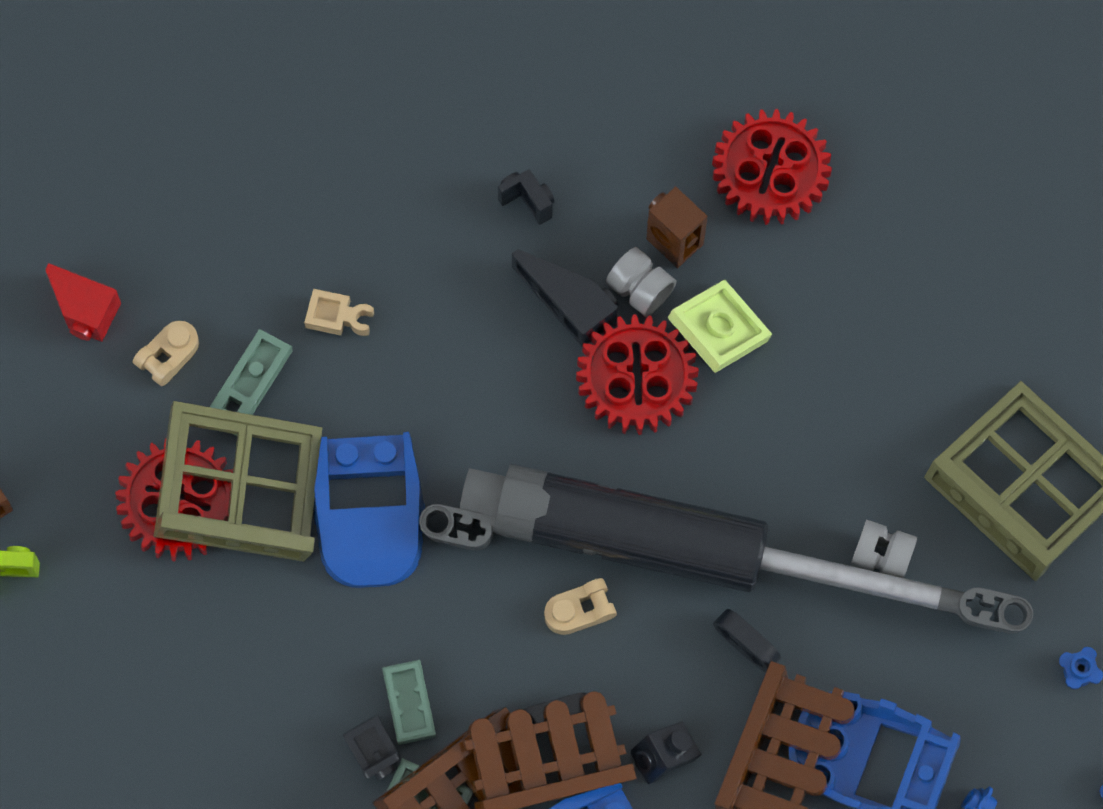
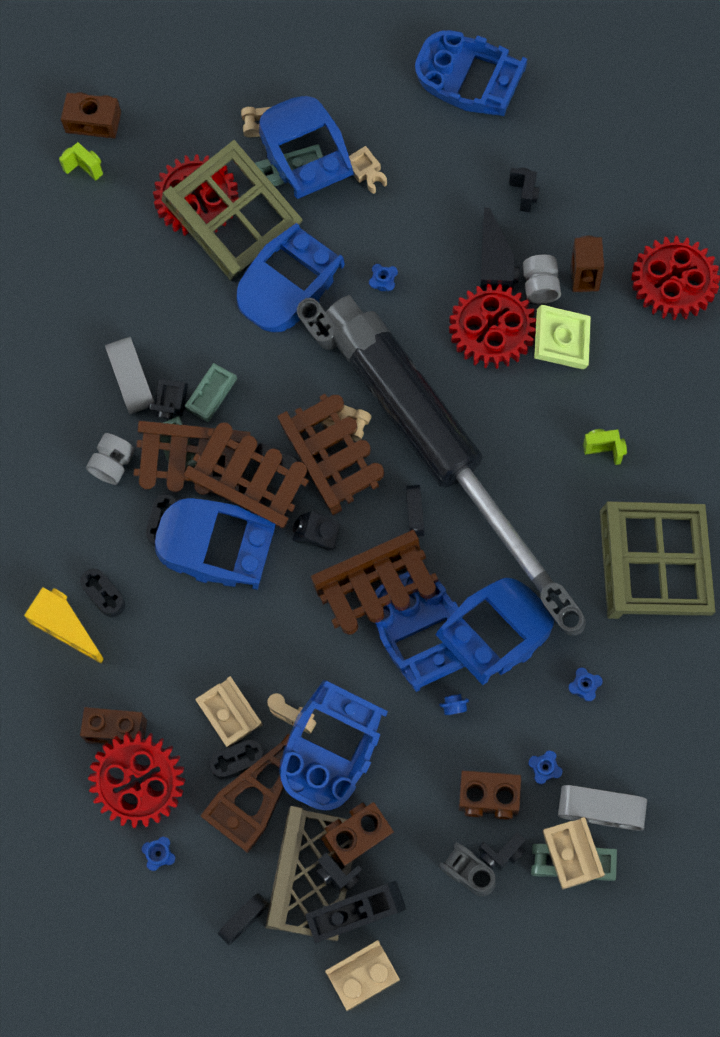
camera: 50 degrees right, 0 degrees up
red slope [45,263,121,342] -> none
light grey wheel [850,519,918,578] -> none
none -> light grey beam [105,336,155,414]
none -> blue slope [259,96,354,199]
none -> reddish brown fence [277,394,384,515]
none -> blue plate [369,264,398,291]
none -> blue slope [415,30,527,116]
none -> blue slope [435,578,554,685]
none -> lime bracket [583,429,627,465]

